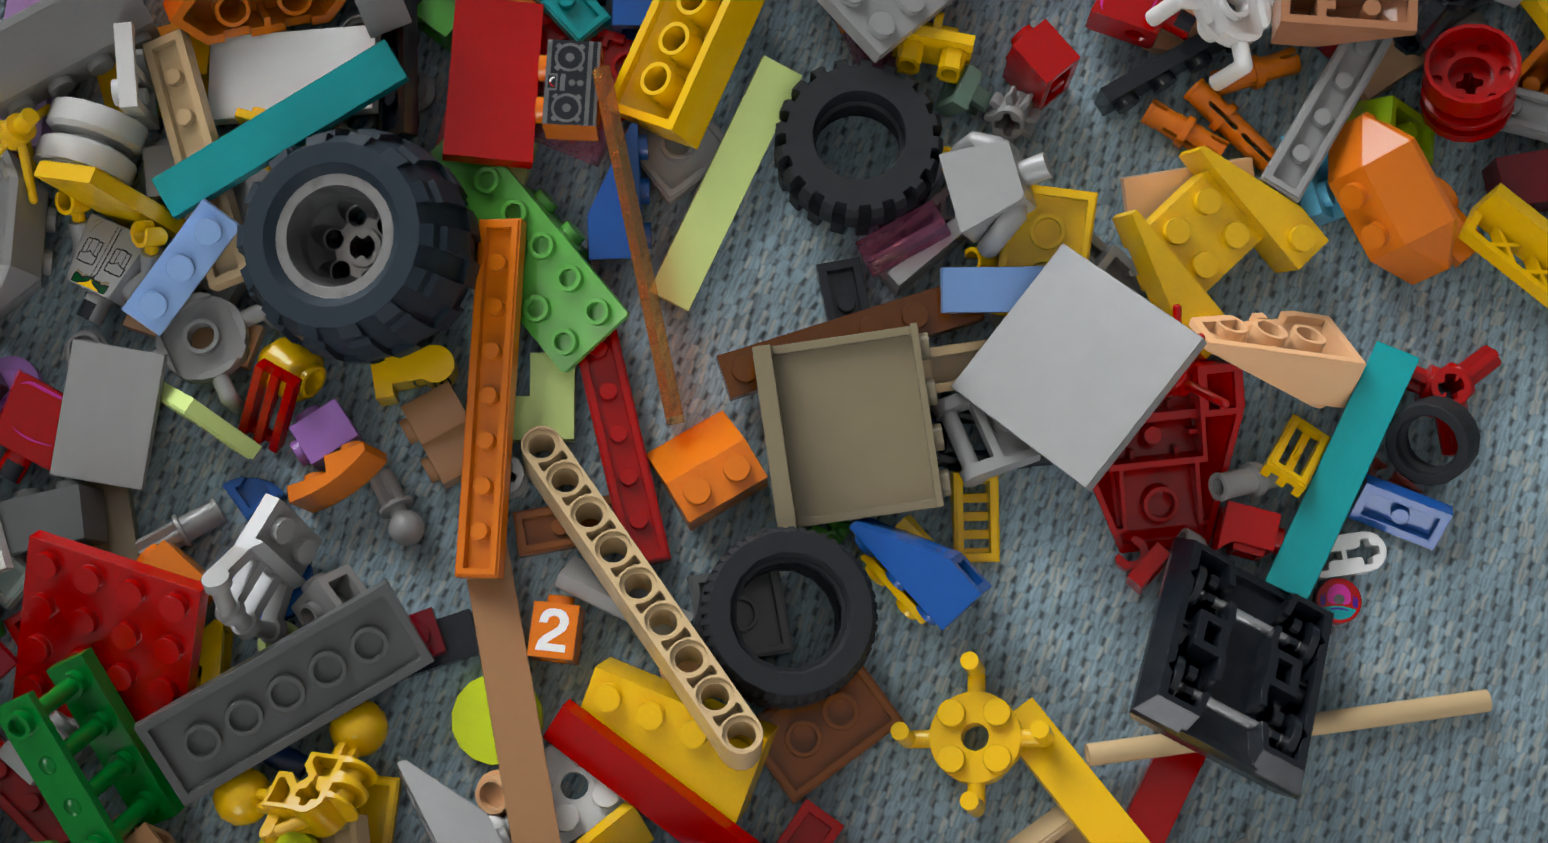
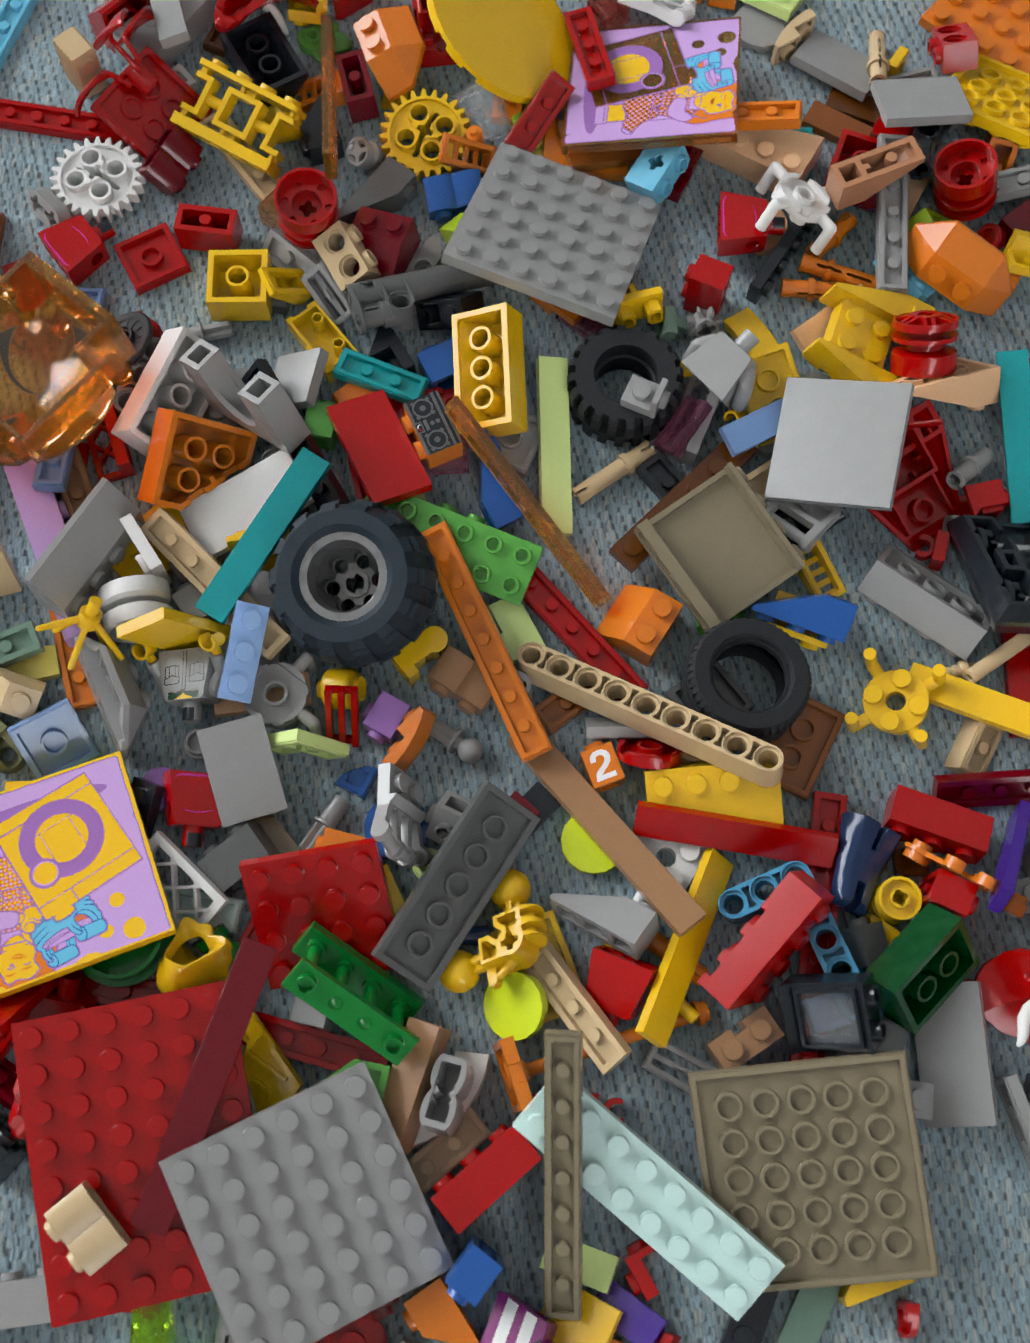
camera: 25 degrees left, 5 degrees down
light nougat plate [475,769,507,816] -> none
yellow tile [1259,414,1331,498] -> none
none -> tan pin [572,440,656,505]
none -> red tile [617,738,682,770]
none -> light grey bracket [620,374,671,419]
none -> yellow slope [723,308,778,354]
none -> light grey slope [857,543,990,660]
none -> red wheel [890,310,959,379]
none -> tan piece [945,660,975,679]
none -> red tile [976,223,1007,250]

